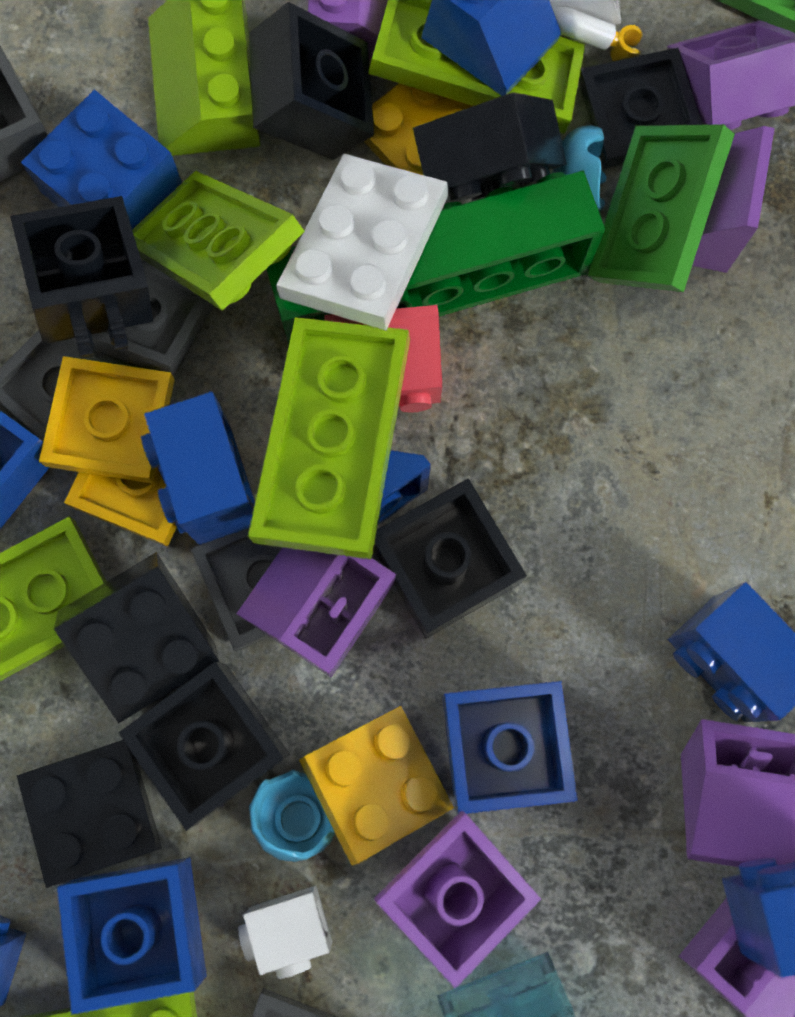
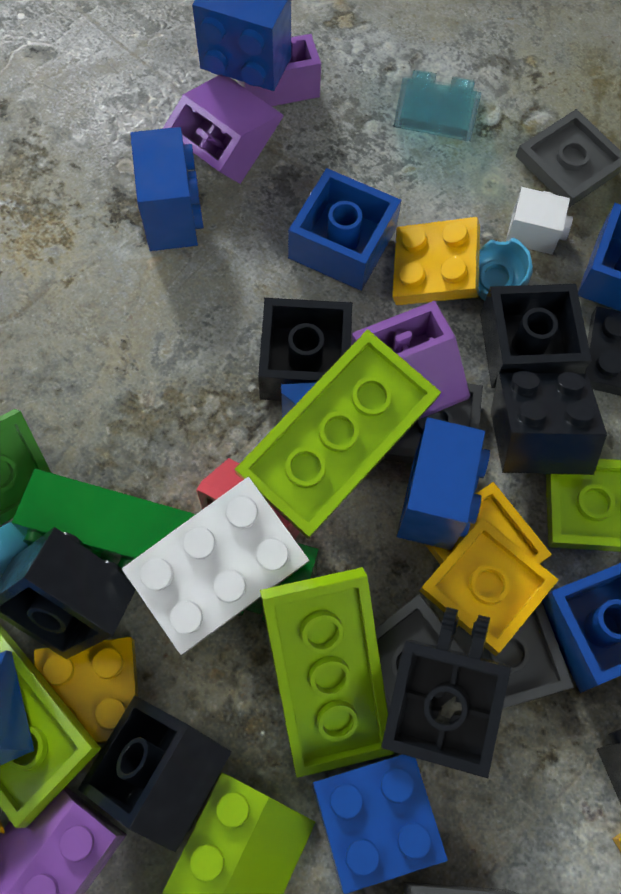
camera: 150 degrees left, 10 degrees down
medium lavender slope [373,811,541,989] -> none

